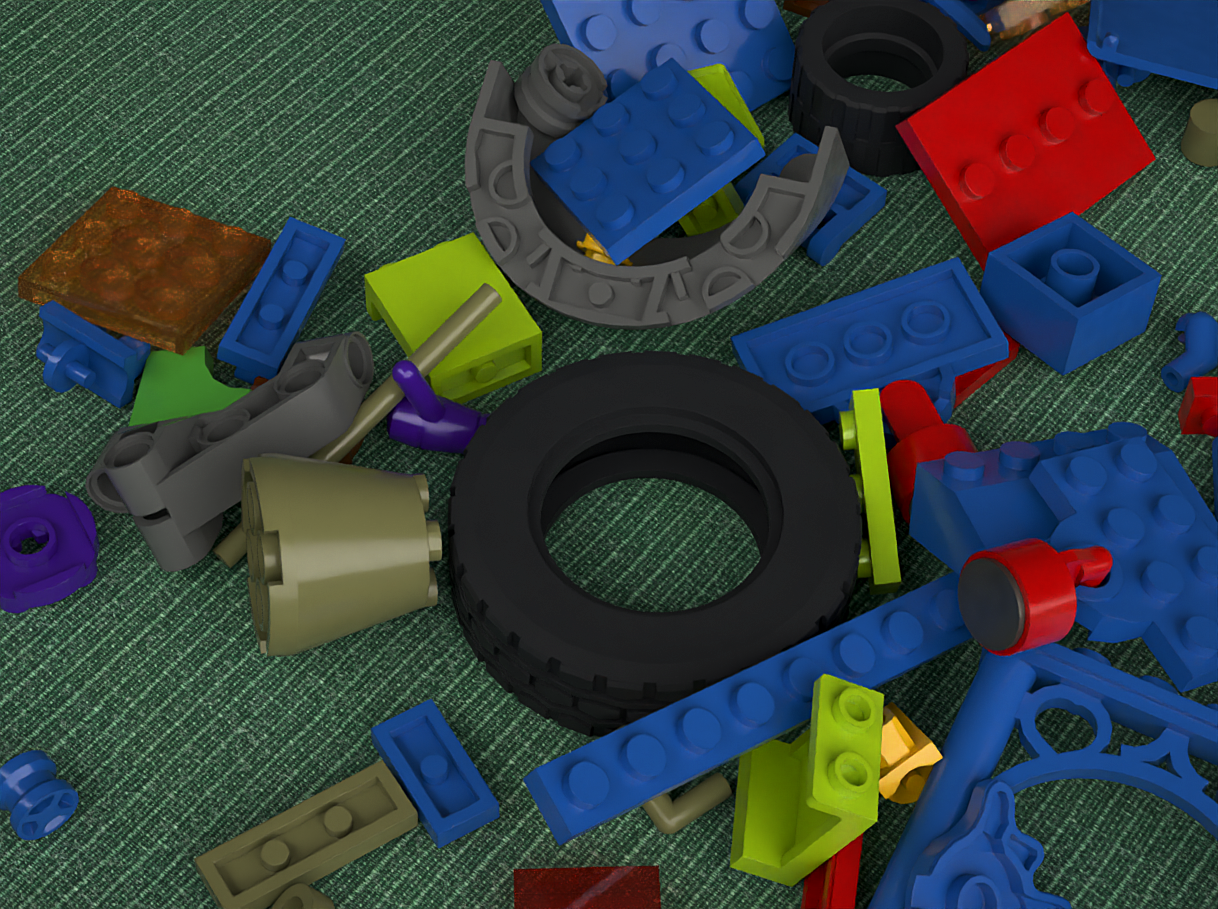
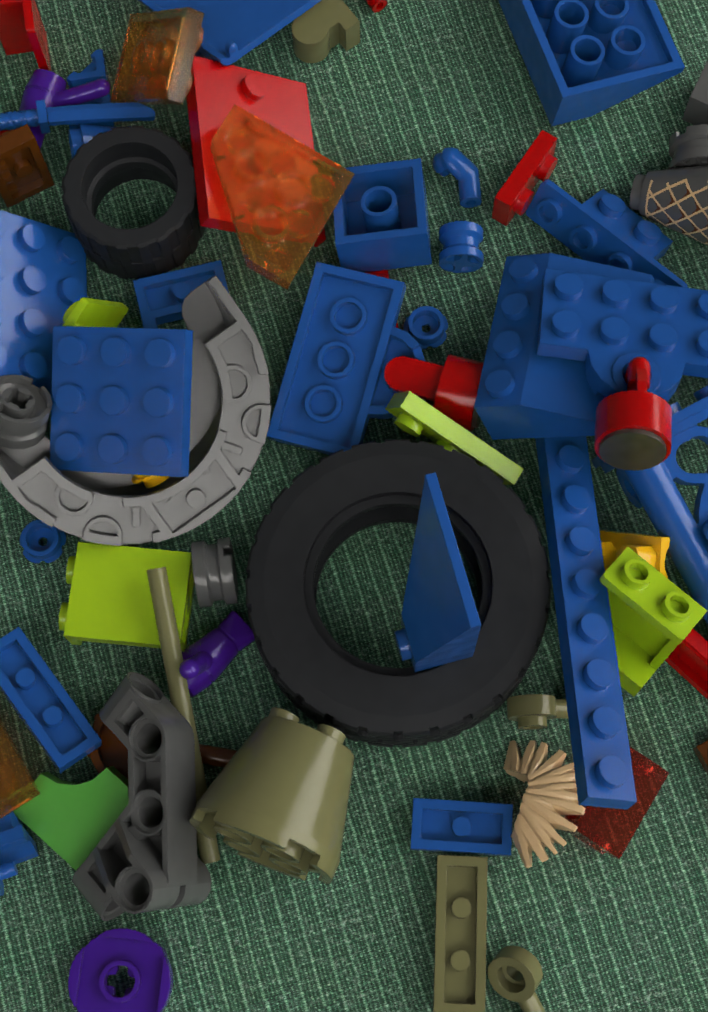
camera: 50 degrees left, 20 degrees up
none -> blue plate [19,520,66,564]
none -> dark grey wheel [191,537,239,608]
none -> clear orange plate [210,104,354,290]
none -> blue slope [394,472,481,672]
none -> blue plate [404,306,448,350]
none -> blue wheel [439,221,484,273]
none -> tan hair [503,740,586,868]

